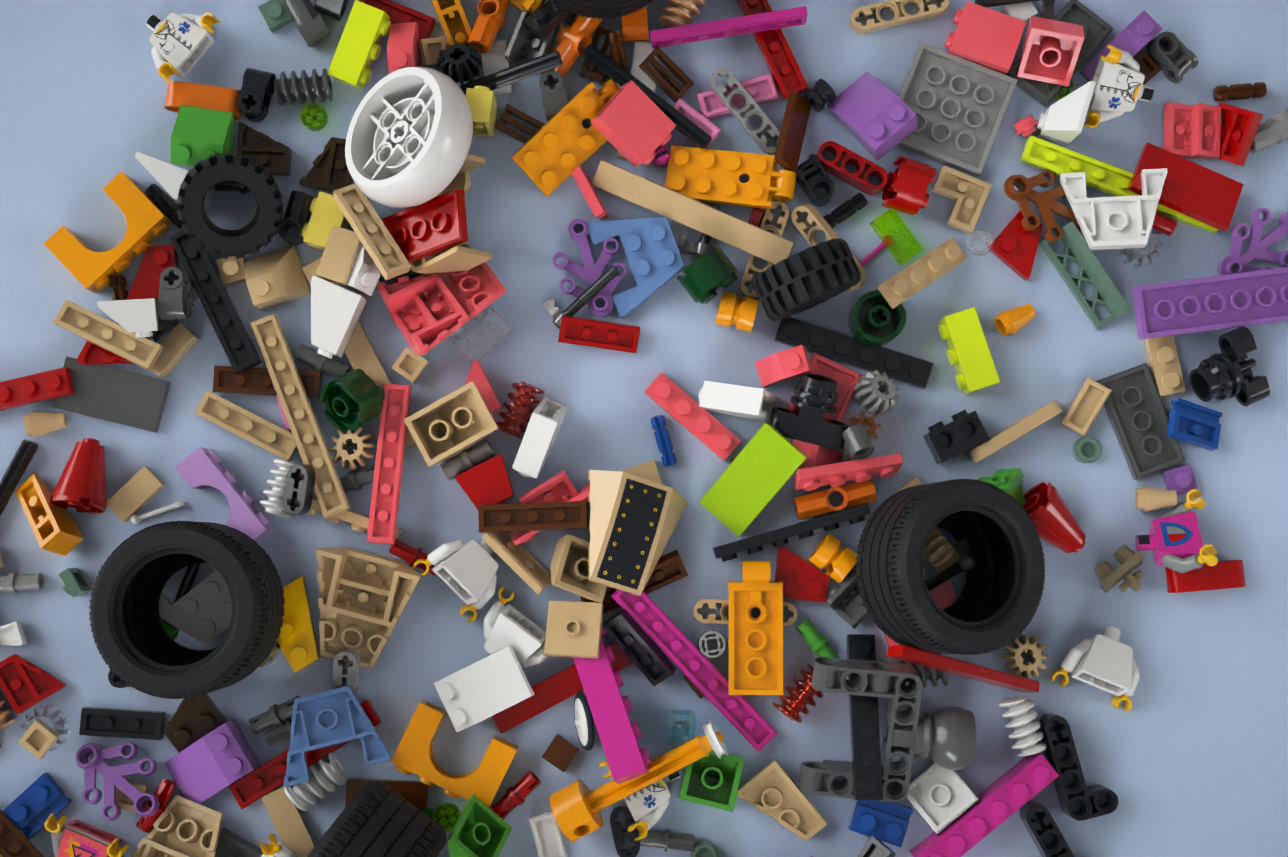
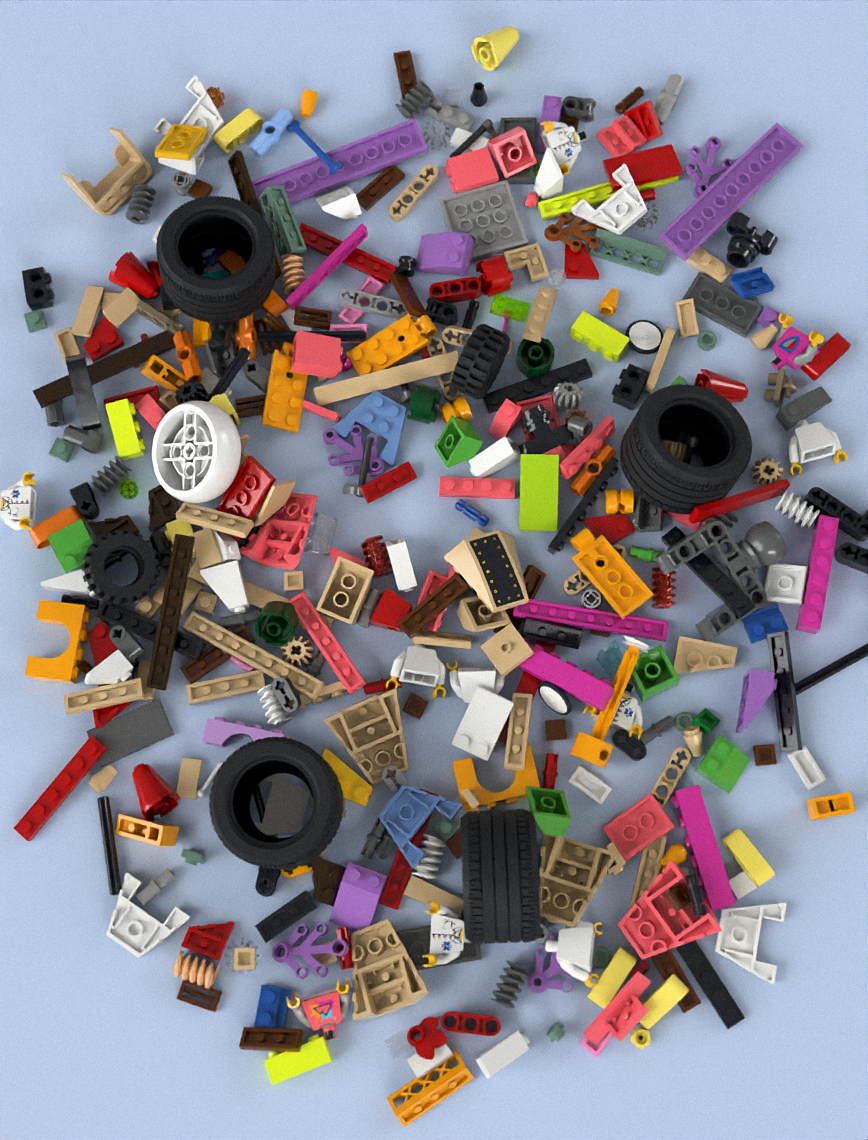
camera: 30 degrees left, 10 degrees down
none -> dark brown tile [146,534,195,691]
none -> tan plate [194,591,219,615]
none -> reddish brown tile [402,693,429,720]
none -> sand green plate [432,815,460,842]
none -> bright green slope [434,416,483,468]
none -> tan plate [461,788,480,811]
none -> tan plate [504,693,533,771]
none -> white wheel [625,320,664,354]
none -> dark grey slope [775,386,832,431]

